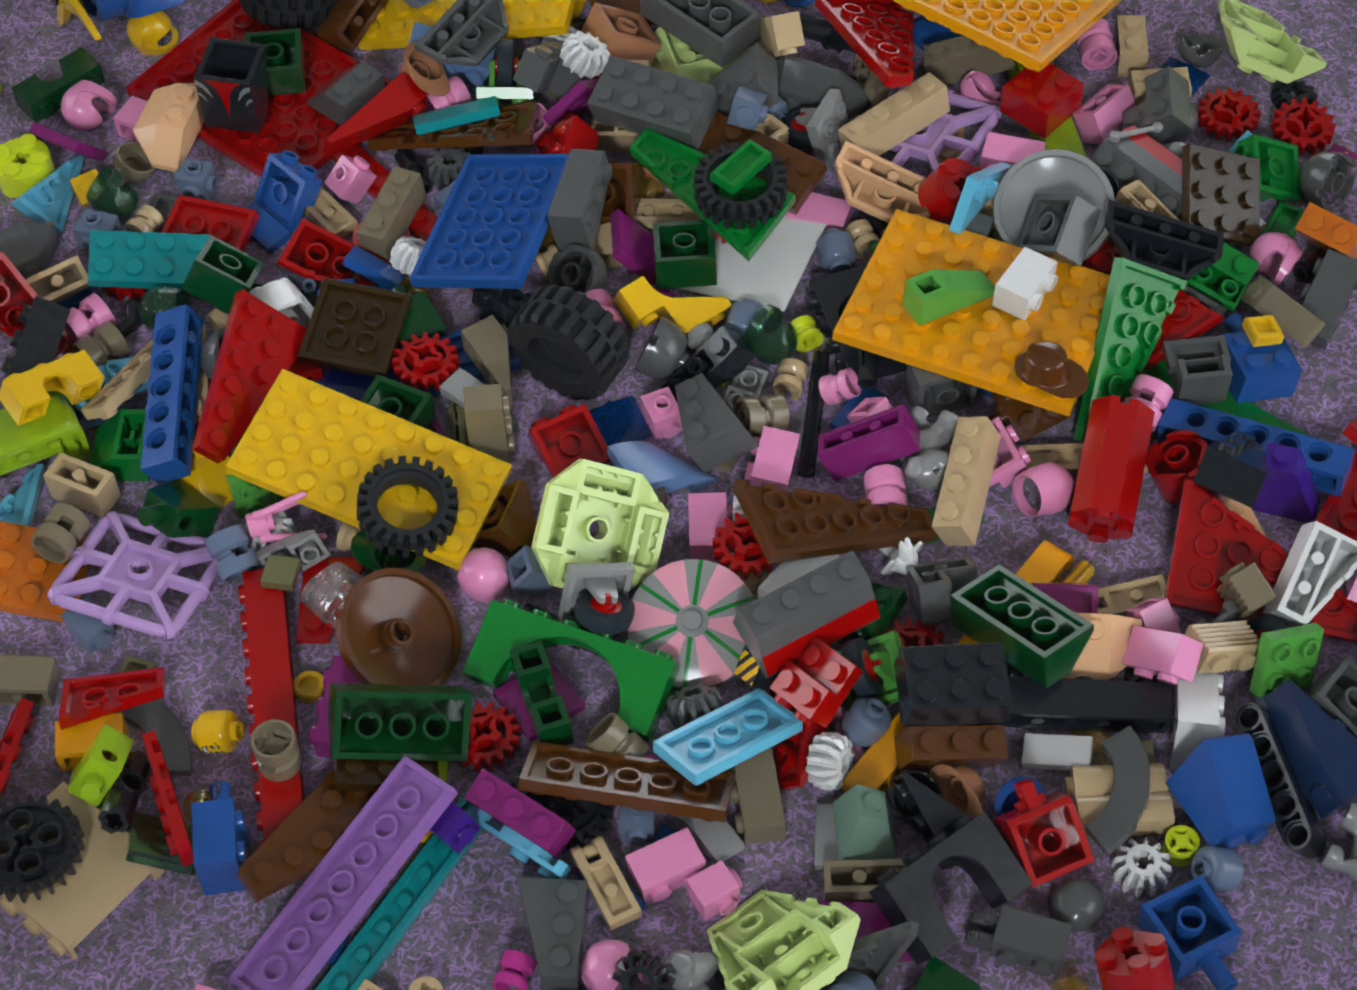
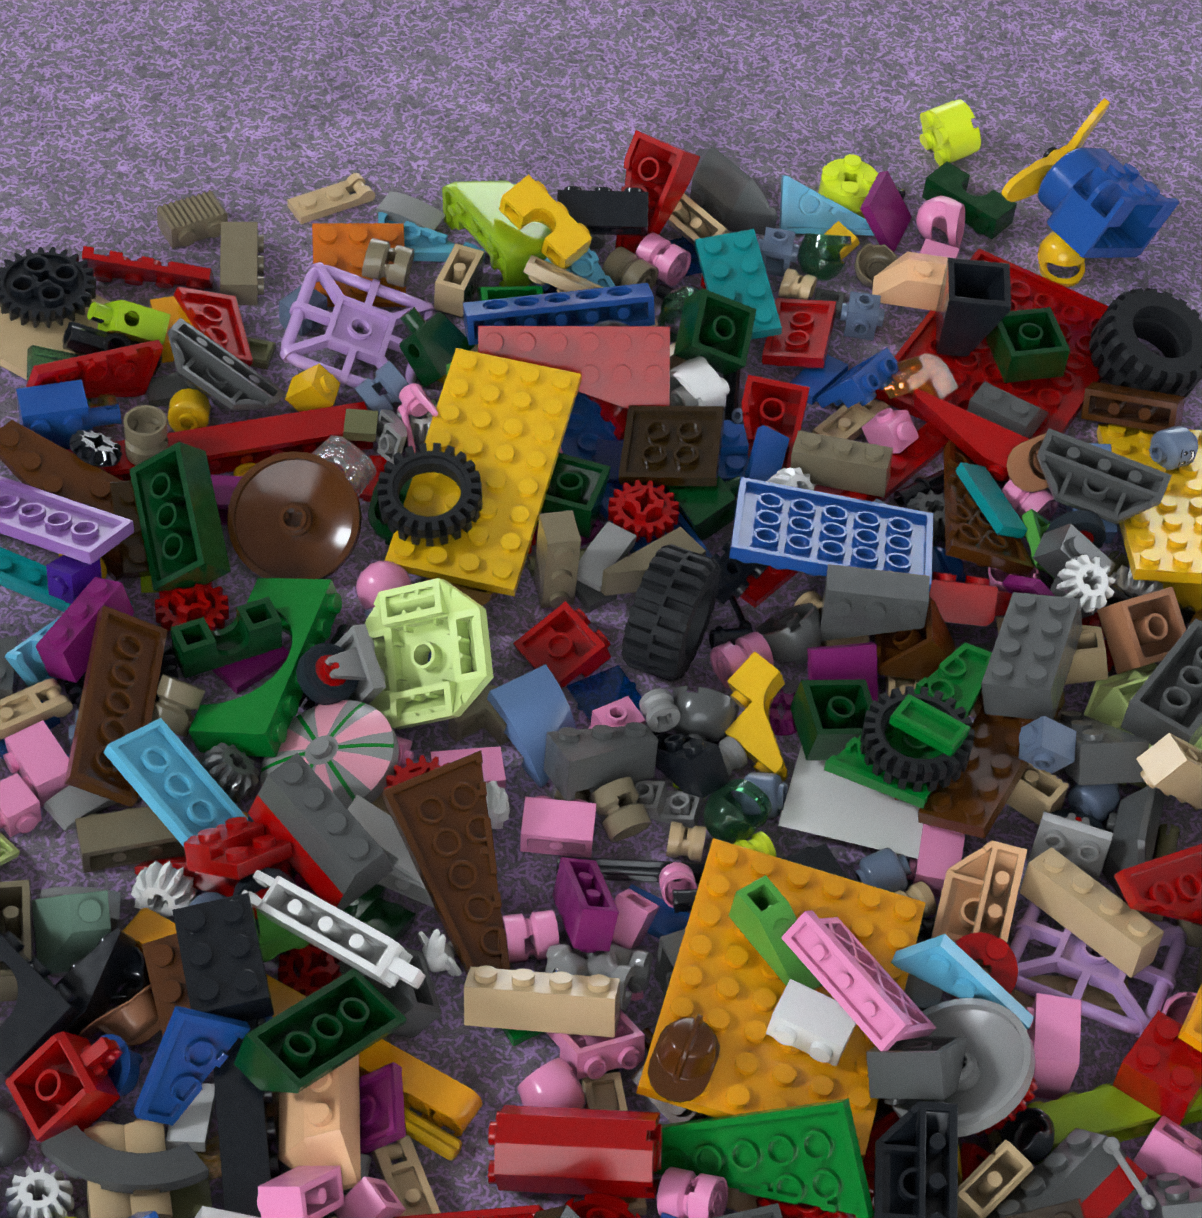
camera: 75 degrees right, 5 degrees down
none -> black gear [69,429,122,467]
none -> blue wing [133,1006,251,1126]
none -> dark grey wedge [167,318,285,413]
none -> white hinge [242,870,426,989]
none -> yellow brick [285,363,341,412]
none -> light grey wheel [639,688,681,733]
none -> bright pink fence [781,910,936,1052]
none -> clear orange brick [884,353,958,400]

